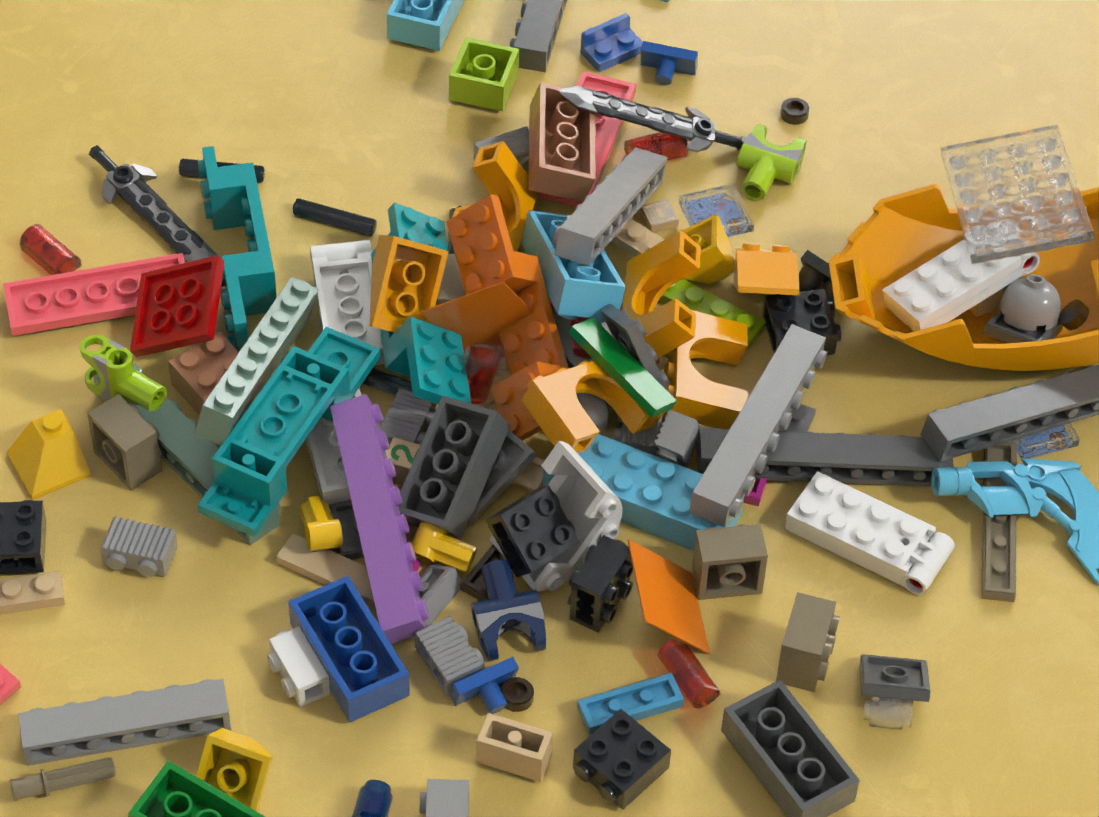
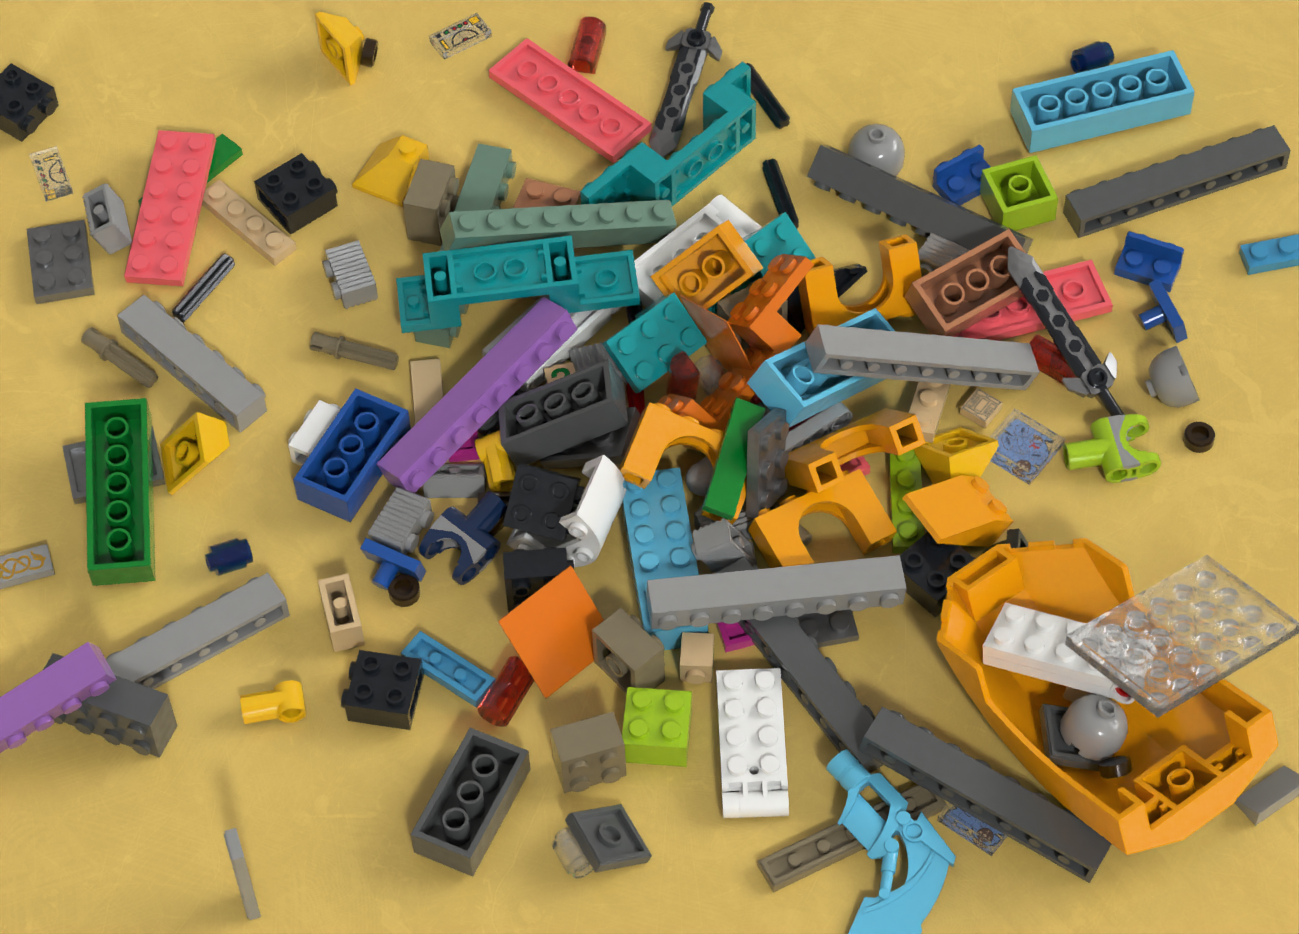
camera: 60 degrees right, 5 degrees up
lime connector [79,335,167,412] -> none
red plate [130,255,225,357] -> none
yellow piece [300,496,343,551] -> none
none -> axle [172,253,235,322]
none -> dark tan axle [310,332,399,370]
none -> lime brick [622,687,692,767]
none -> tan brick [680,632,714,684]
none -> dark grey brick [807,145,1033,253]
none -> light grey cylinder [848,124,905,176]
none -> blue bracket [932,145,991,205]
none -> light grey cylinder [1145,346,1200,408]

